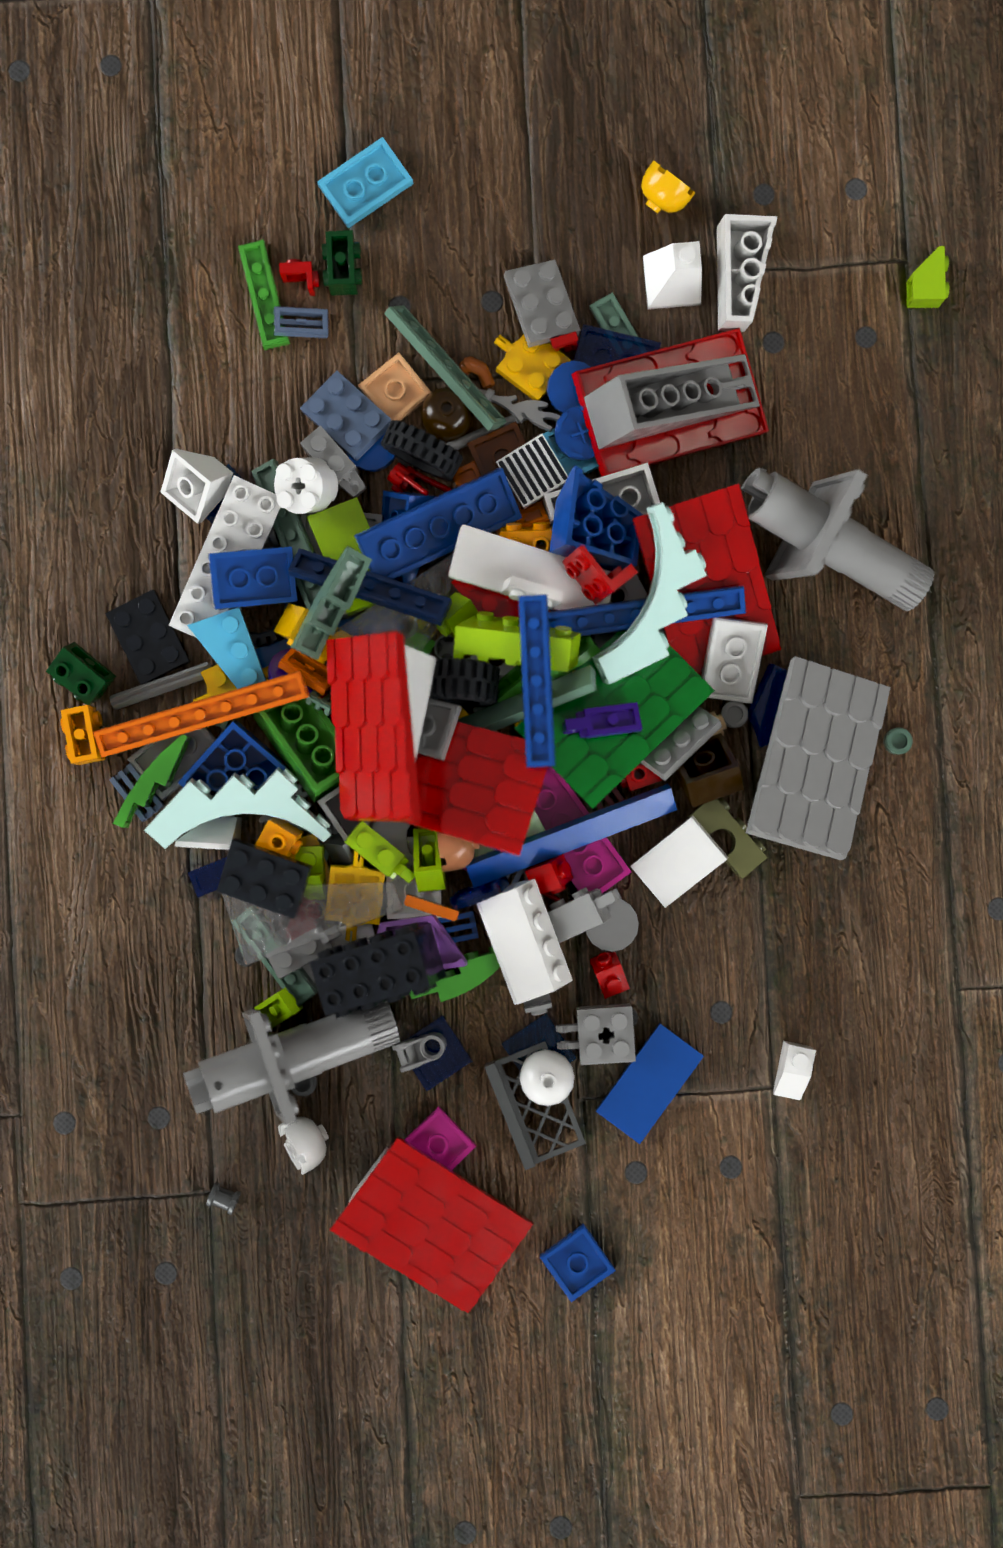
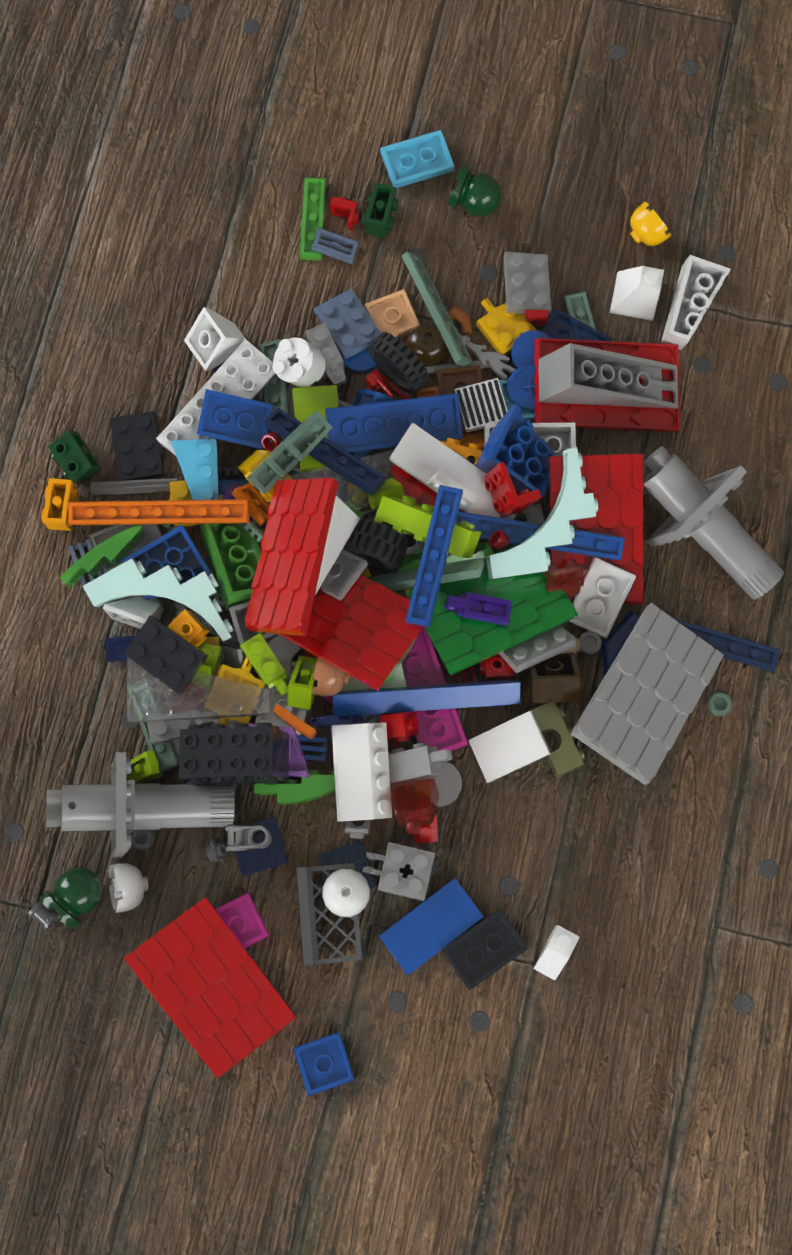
camera: 10 degrees right, 10 degrees down
none -> dark green tile [39,867,102,930]
none -> dark grey plate [206,838,226,862]
none -> red hinge [261,432,282,452]
none -> clear red torso [390,779,439,835]
none -> black plate [442,908,528,991]
none -> dark green tile [448,165,502,217]
none -> red hinge [489,530,509,551]
none -> clear red hips [544,559,590,596]
none -> dark blue tile [673,618,780,672]

